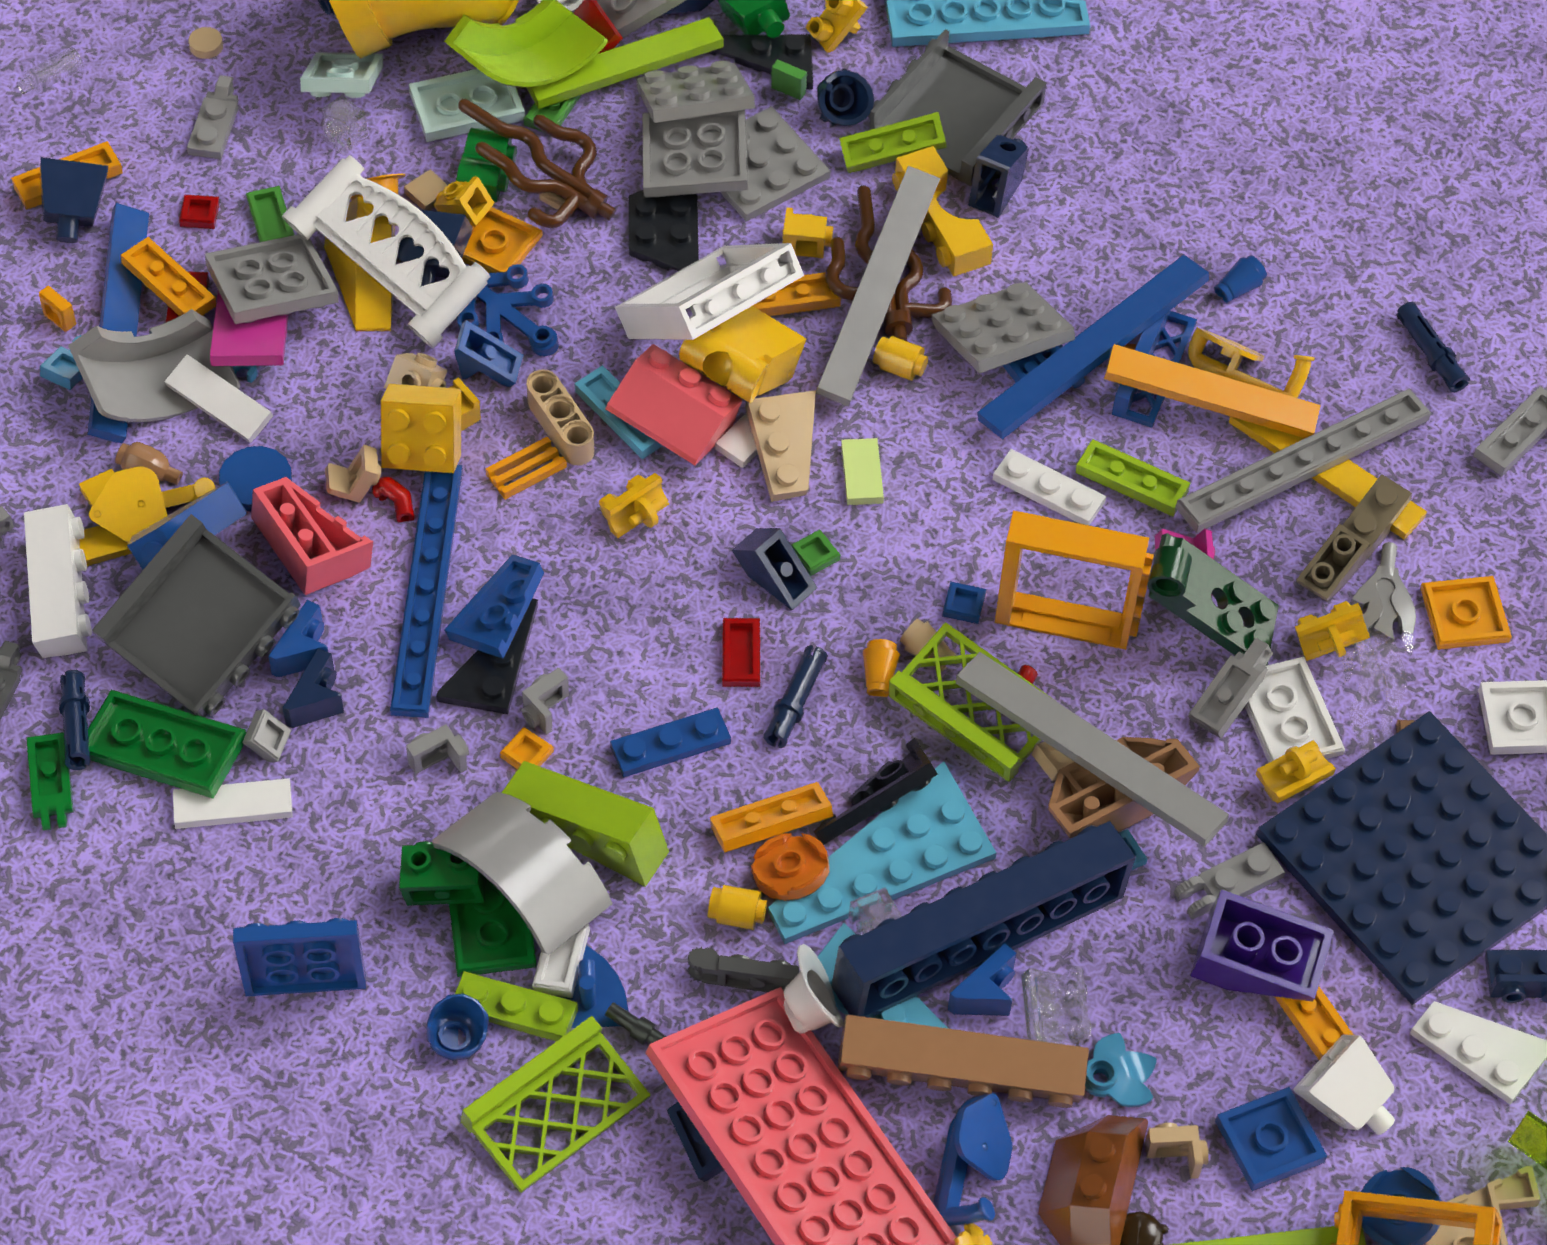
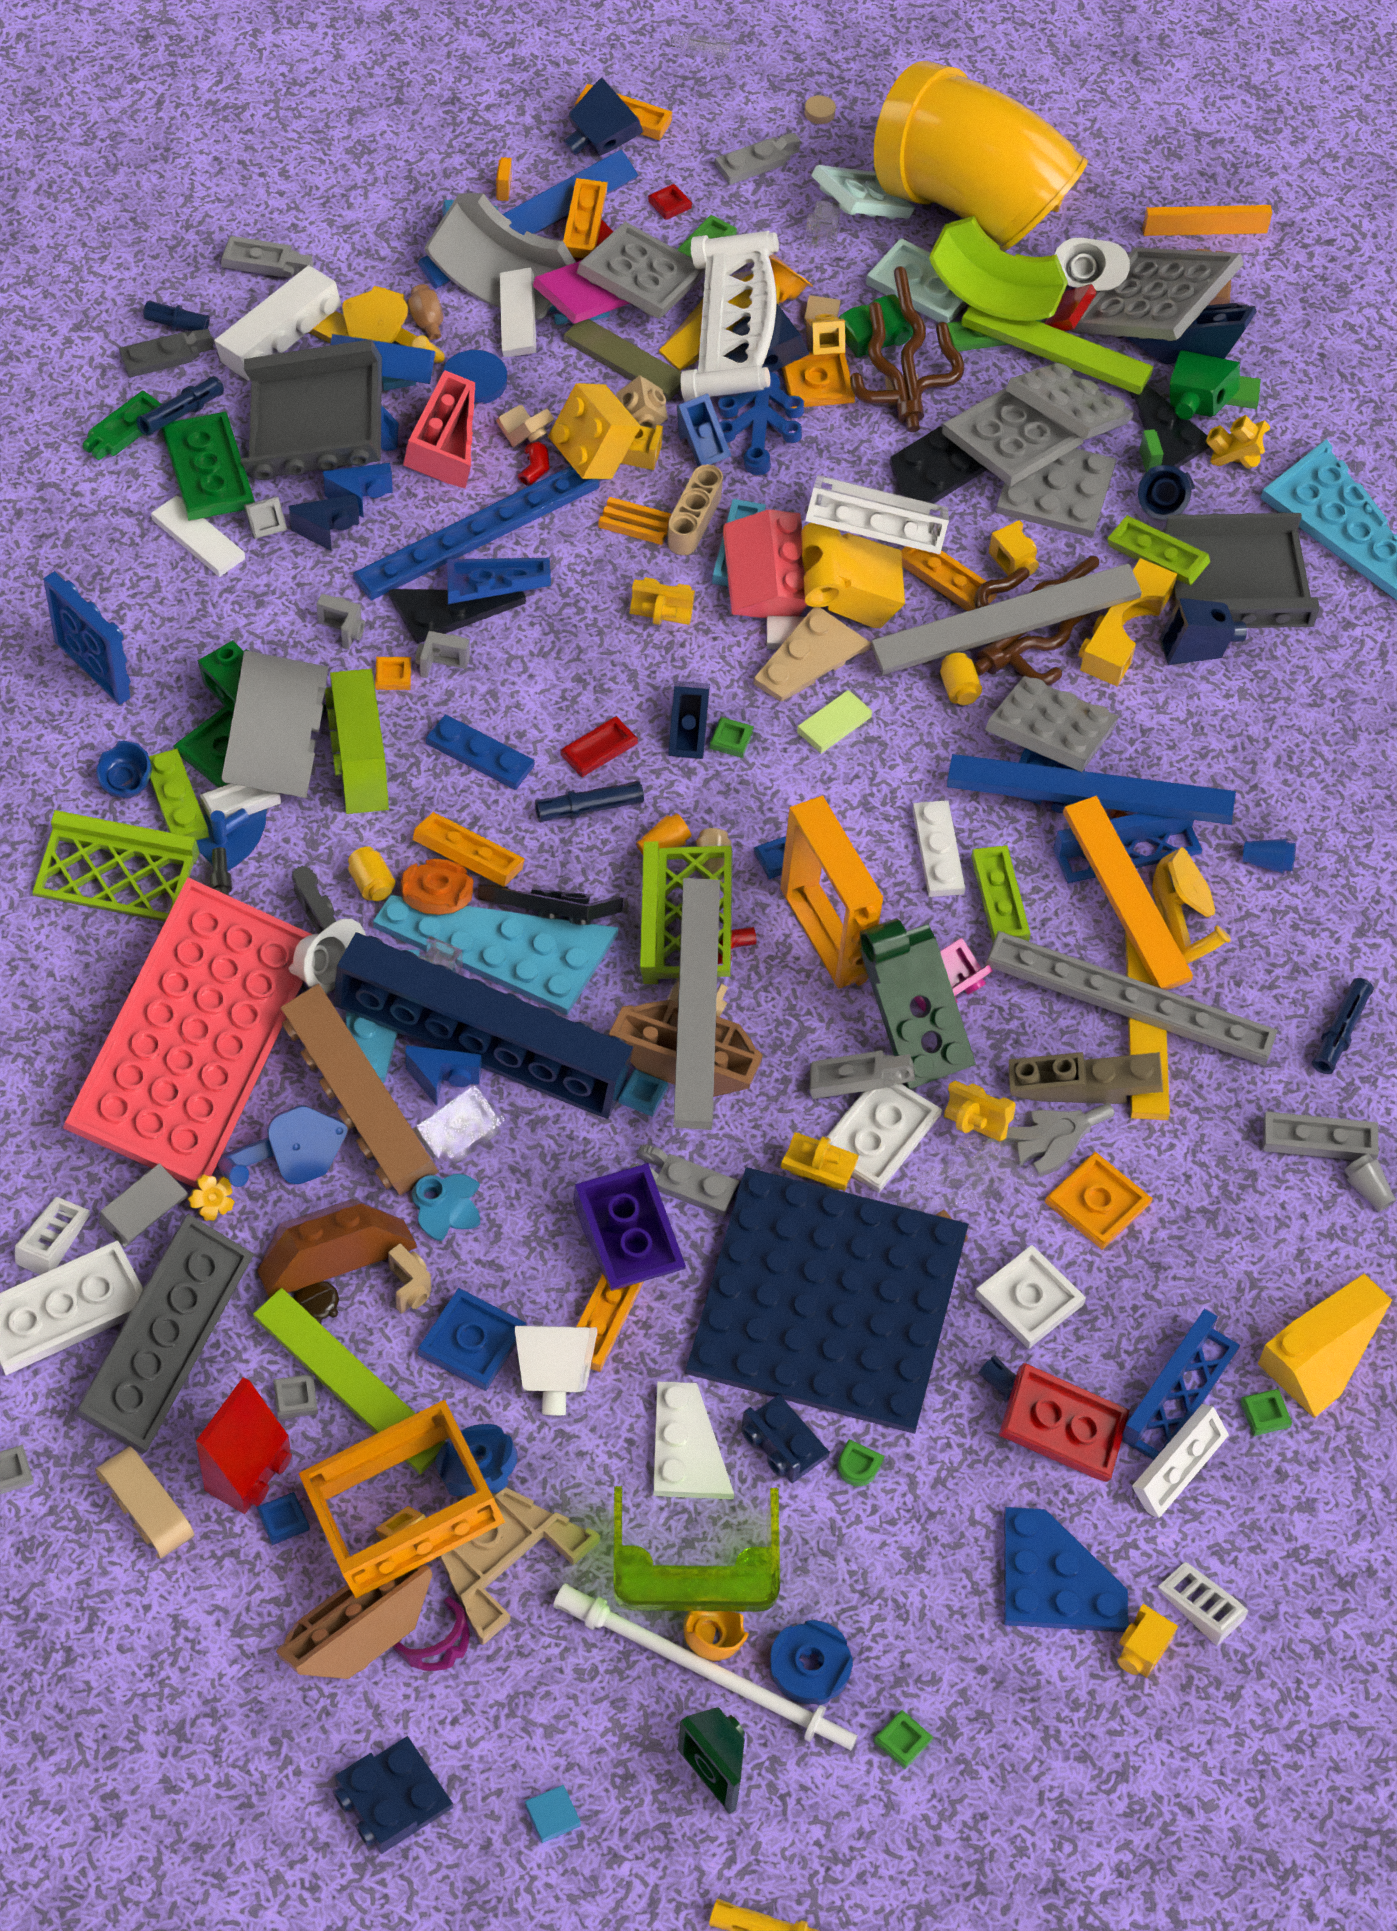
camera: 50 degrees right, 0 degrees up
none -> olive tile [564,319,682,402]

